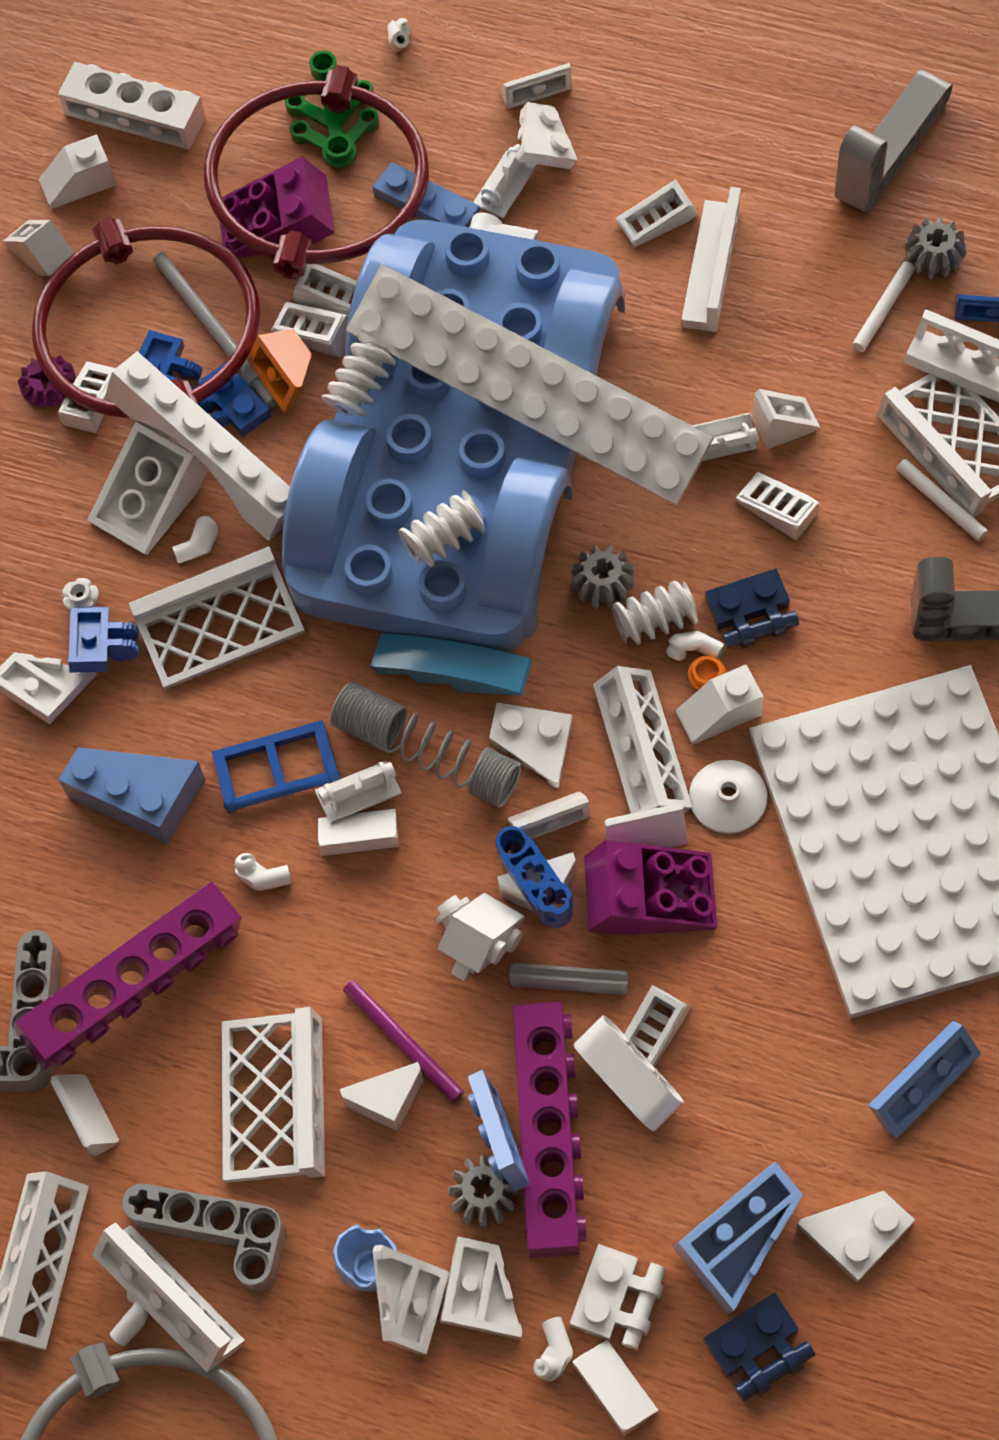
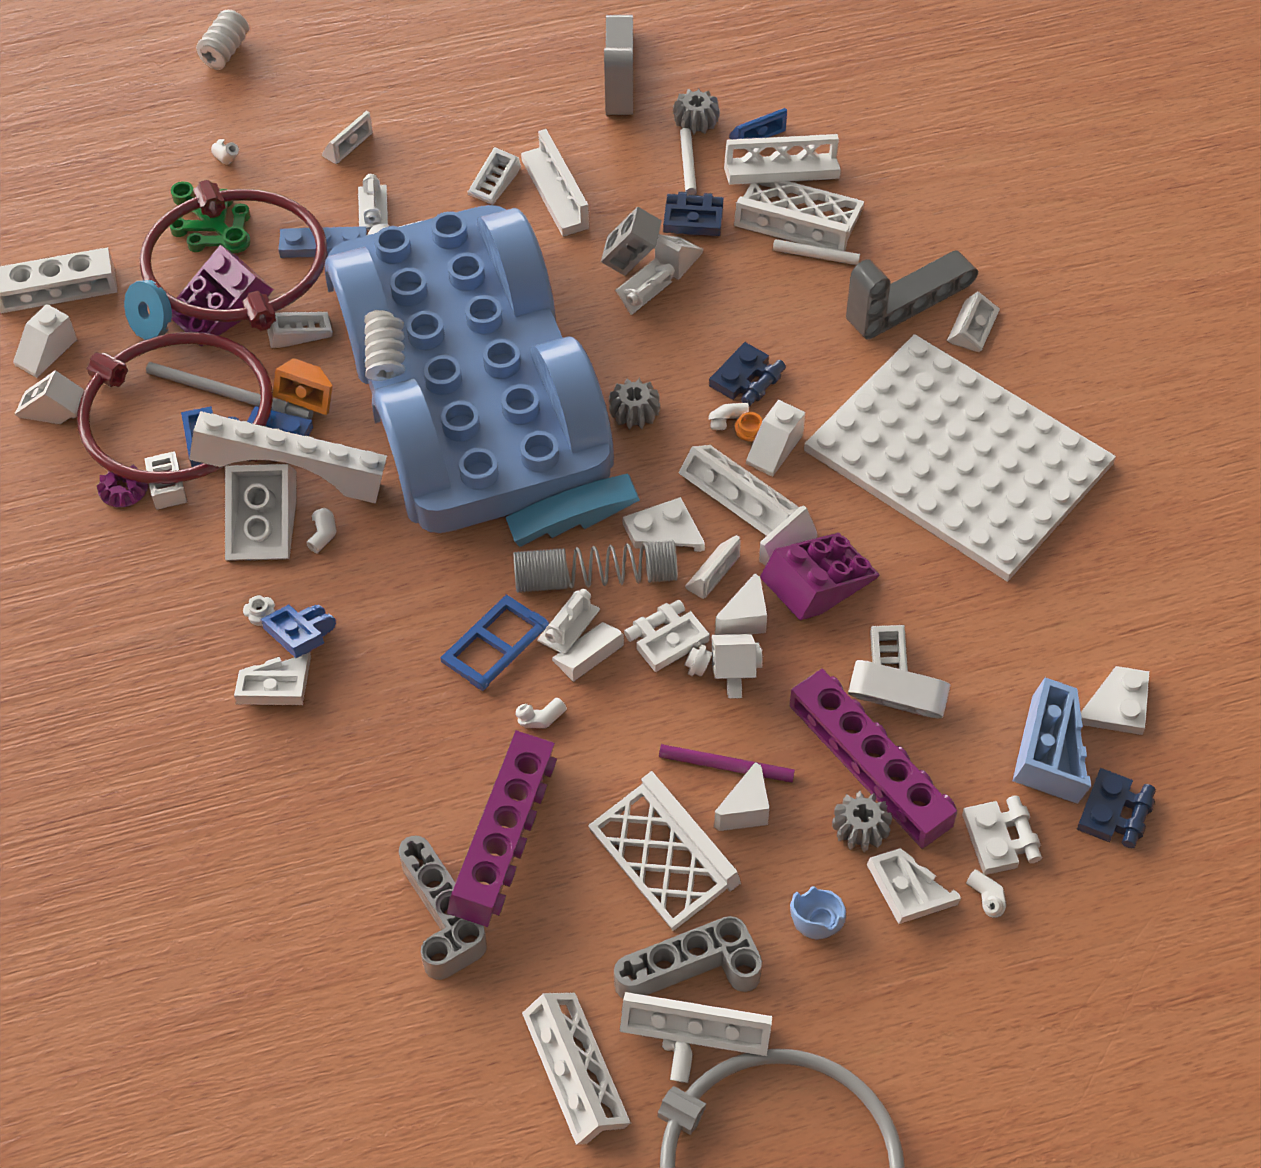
camera: 40 degrees left, 10 degrees down
white slope [50,1074,119,1157] -> none
medium blue wedge [58,747,205,844] -> none
white fence [129,546,305,690] -> none
white slope [271,302,348,358] -> none
white plate [346,263,714,506] -> none
white wing [373,1245,450,1355] -> none
white piece [398,490,486,568] -> none
medium blue plate [468,1069,530,1192] -> none
blue beam [496,826,573,928] -> none
light grey axle [509,963,628,995] -> none
white wing [516,102,578,169] -> none
white slope [572,1340,658,1437] -> none
white piece [612,581,698,645] -> none
white dish [689,760,767,834] -> none
white slope [735,472,819,541] -> none
medium blue plate [868,1021,981,1138] -> none
none -> dark azure tile [124,280,172,340]
none -> light grey brick [601,207,662,276]
none -> white plate [624,600,710,672]
none -> dark blue plate [663,191,724,236]

